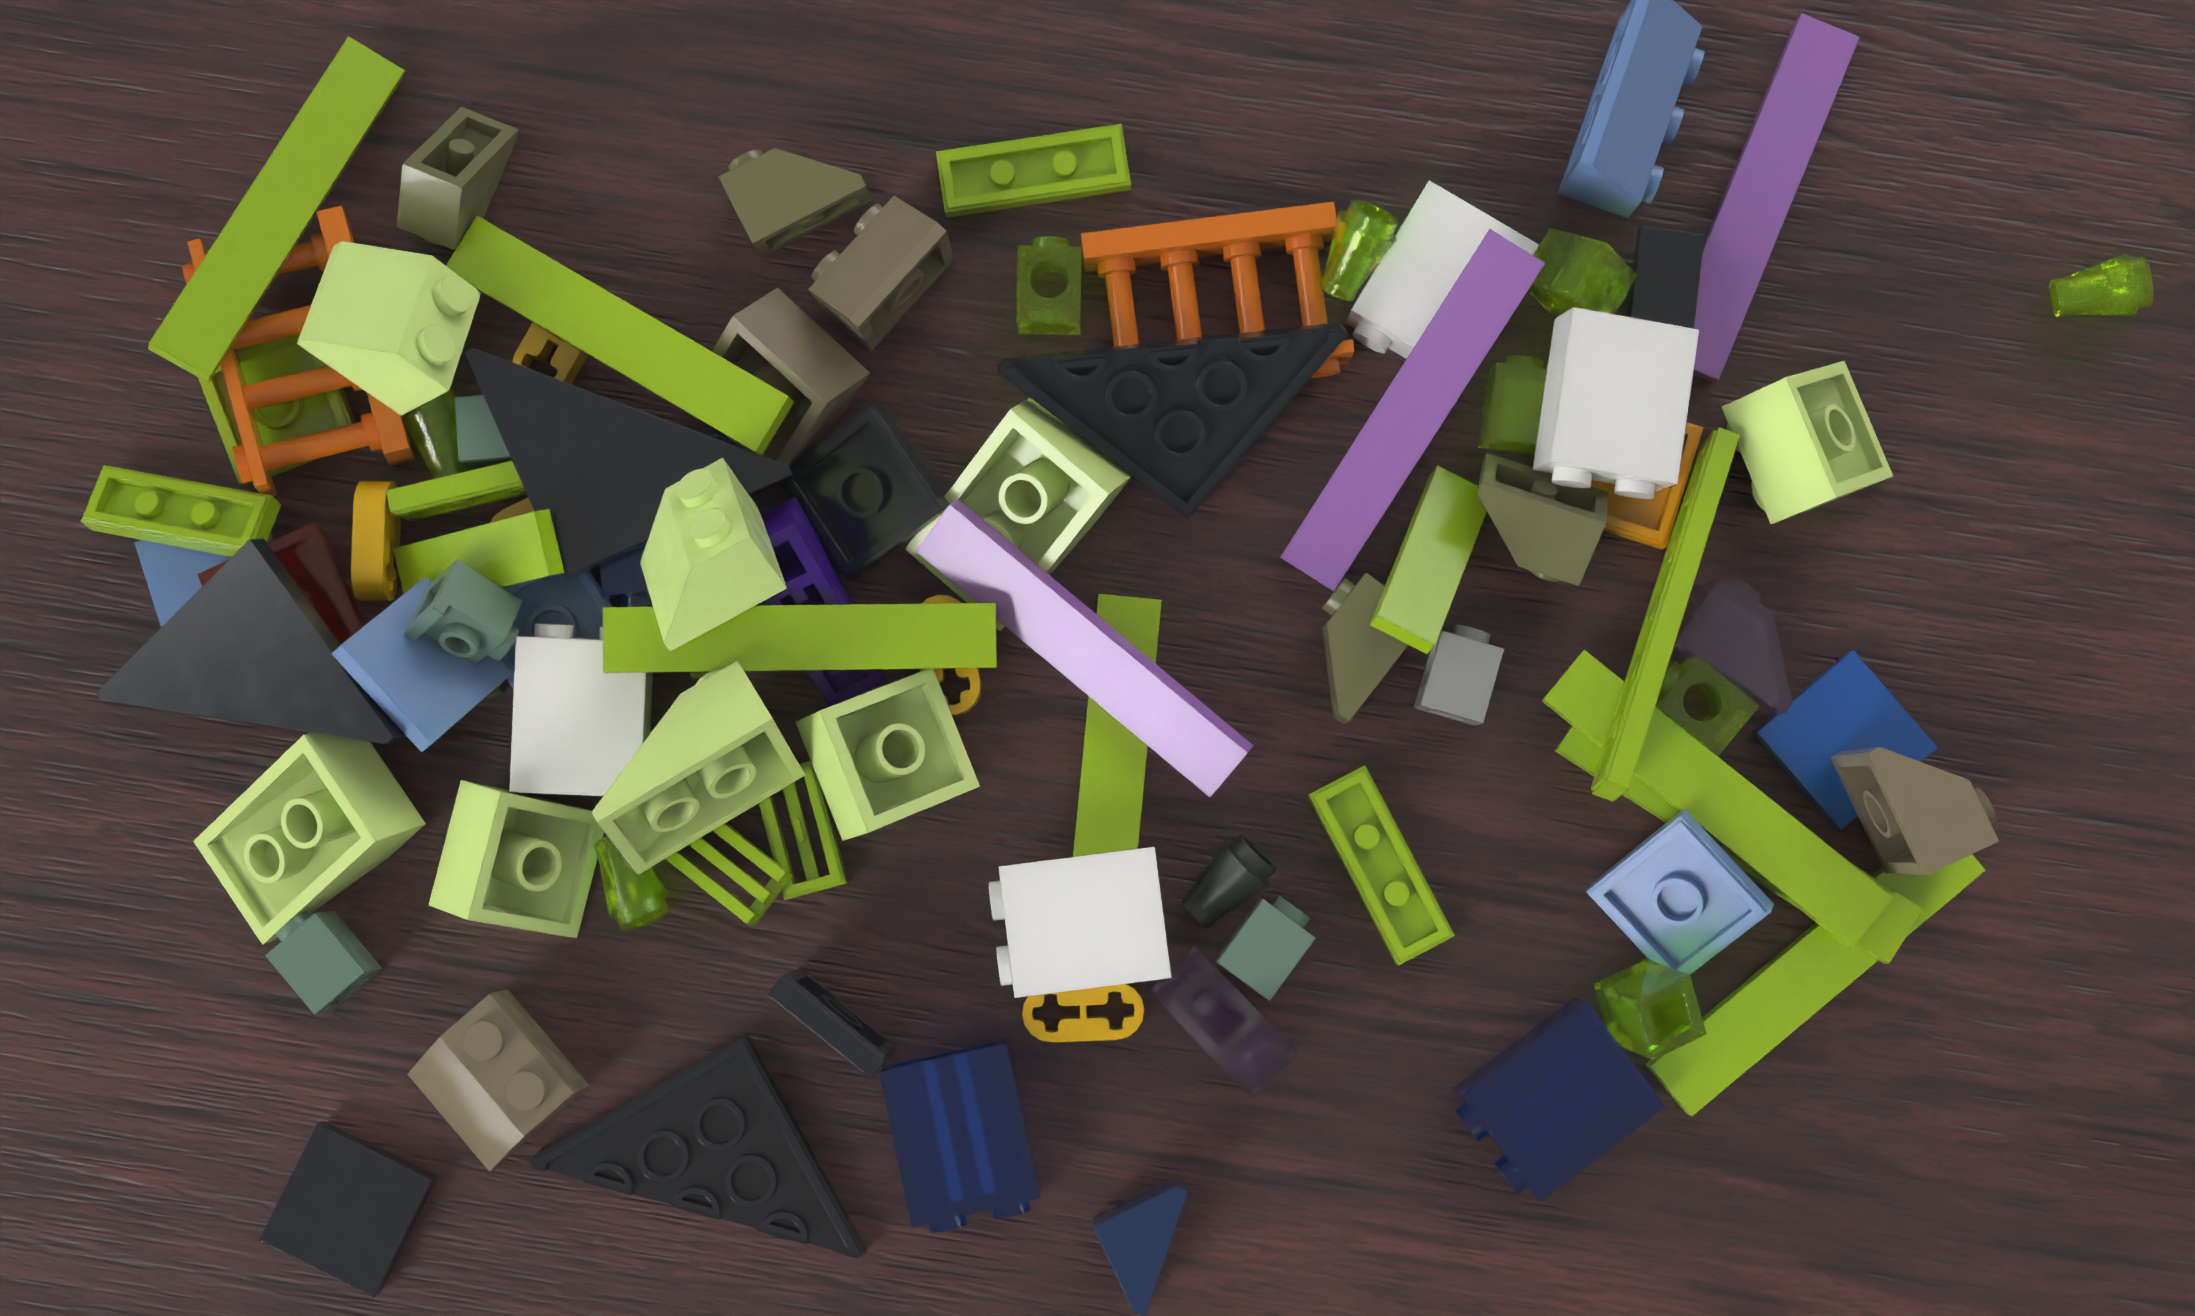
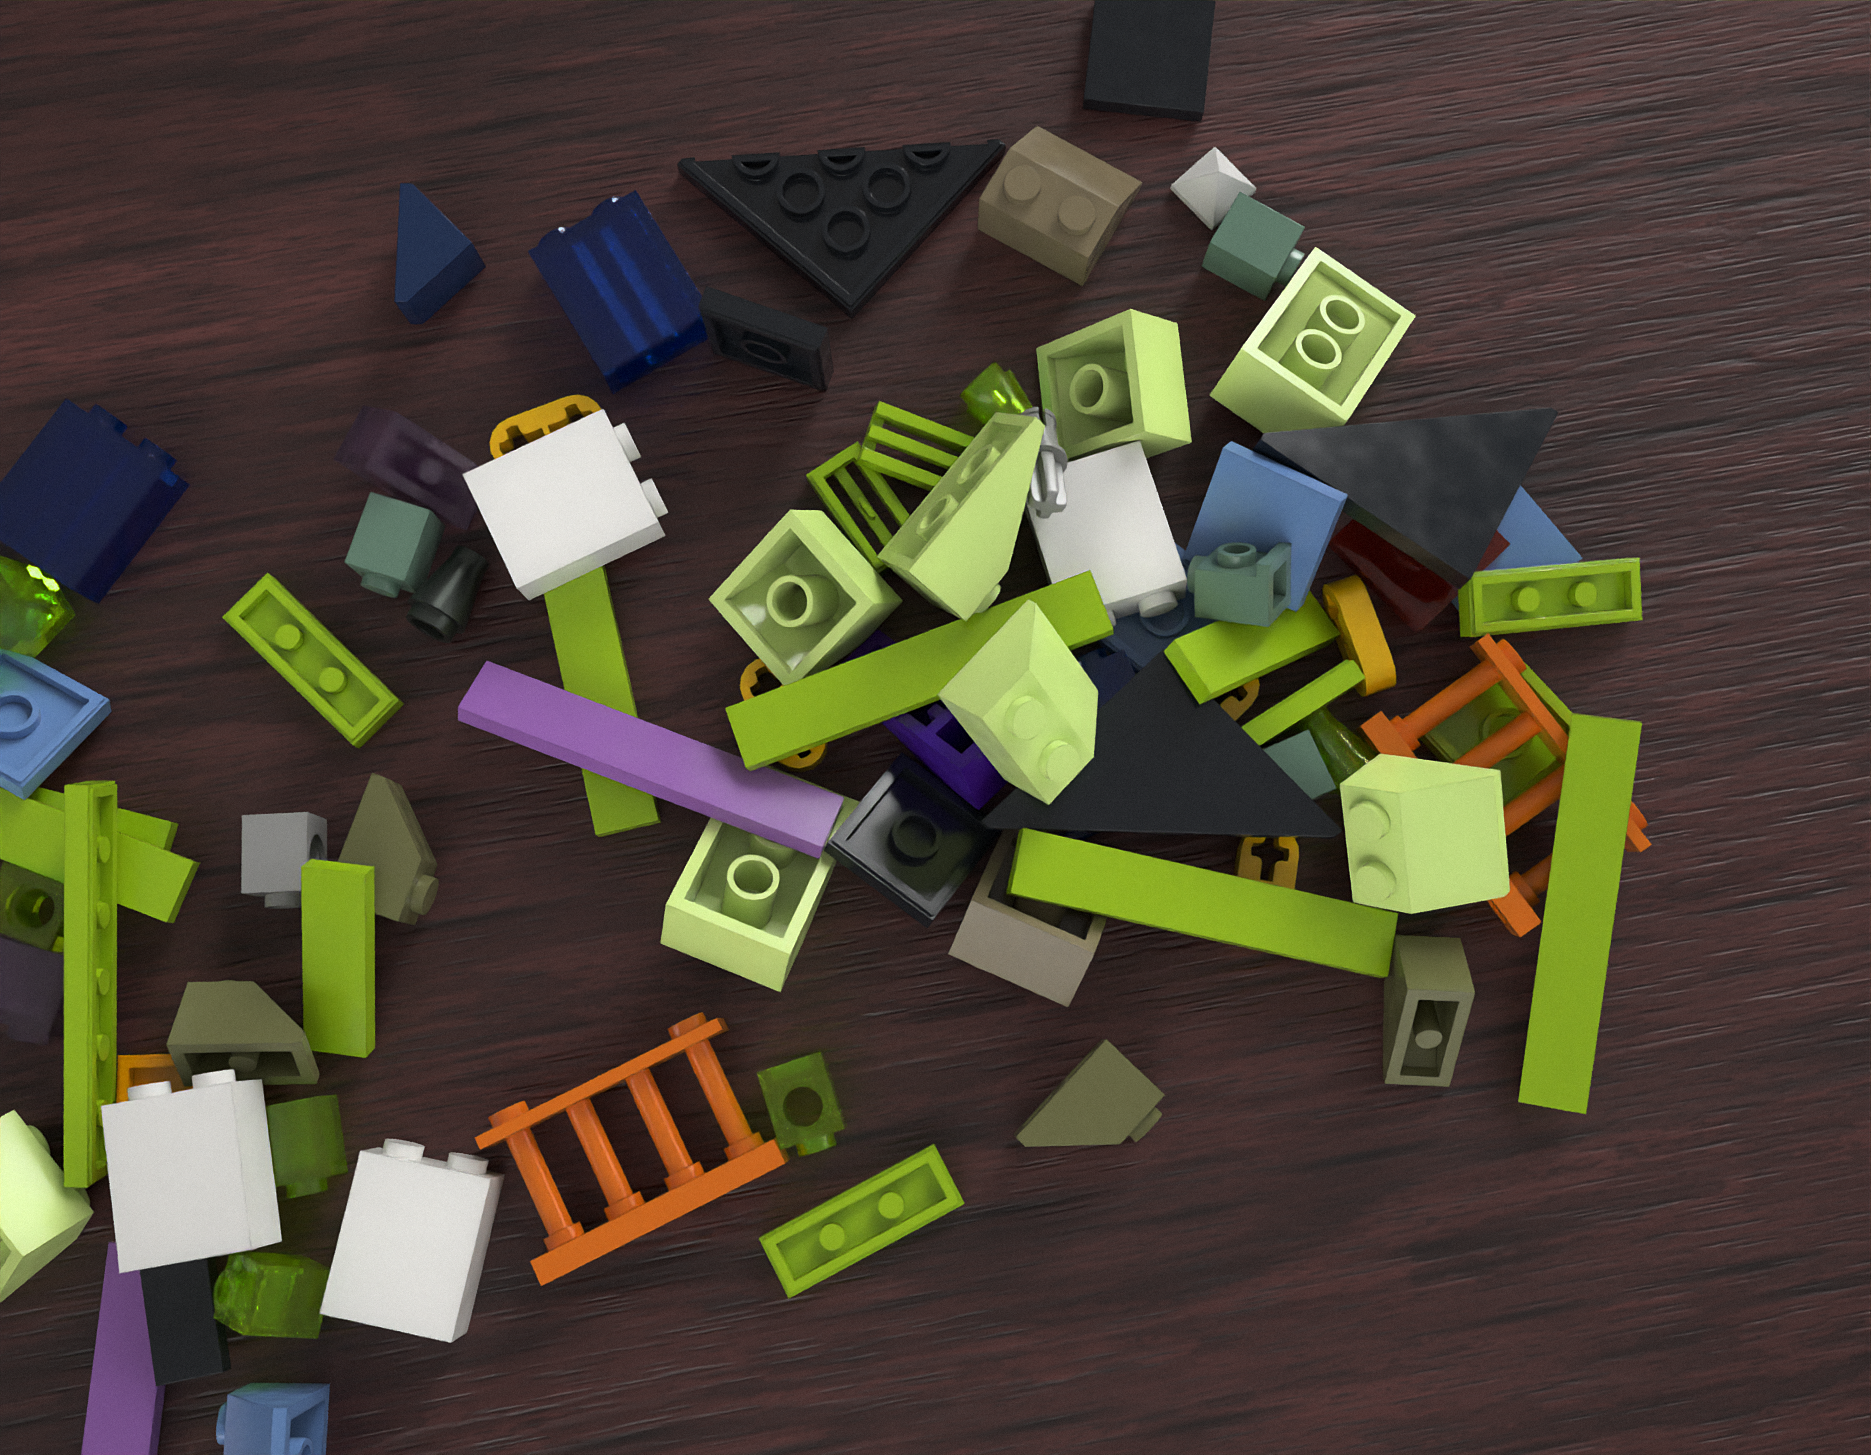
camera: 155 degrees right, 5 degrees down
dark tan slope [808,196,955,352] -> none
black tile [997,322,1348,519] -> none
medium lavender tile [1280,229,1545,591] -> none
clear neon green cone [1319,200,1398,301] -> none
none -> light grey axle [1020,407,1068,519]
none -> white slope [1170,147,1257,230]

